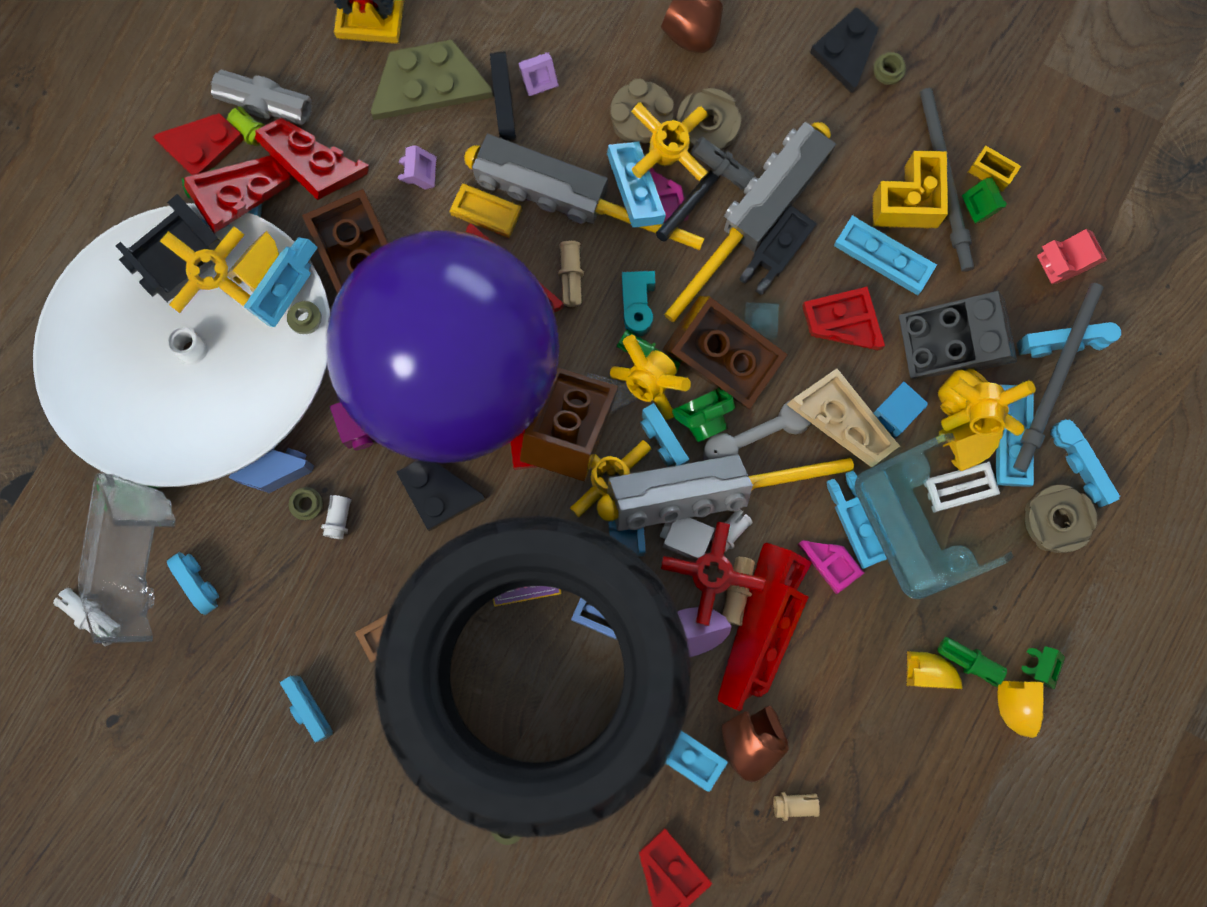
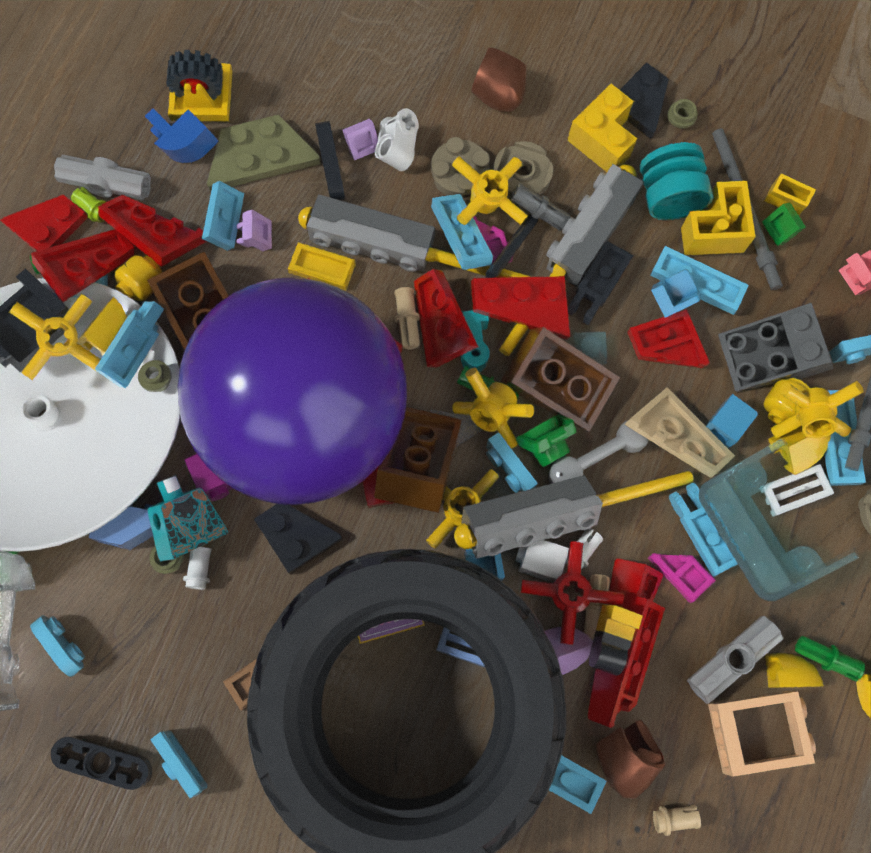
camera: 10 degrees left, 5 degrees down
none -> black beam [51,736,152,790]
none -> yellow head [115,255,162,302]
none -> blue brick [145,108,219,163]
none -> torso [148,475,228,561]
none -> medium azure plate [202,181,244,251]
none -> white piece [375,108,419,171]
none -> red wing [414,269,478,368]
none -> red wing [471,276,570,340]
none -> yellow brick [567,84,637,172]
none -> leg [589,605,643,676]
none -> teal wheel [640,142,714,220]
none -> dark azure panel [651,269,701,318]
none -> light grey piece [687,616,784,704]
none -> light nougat window [708,691,816,776]

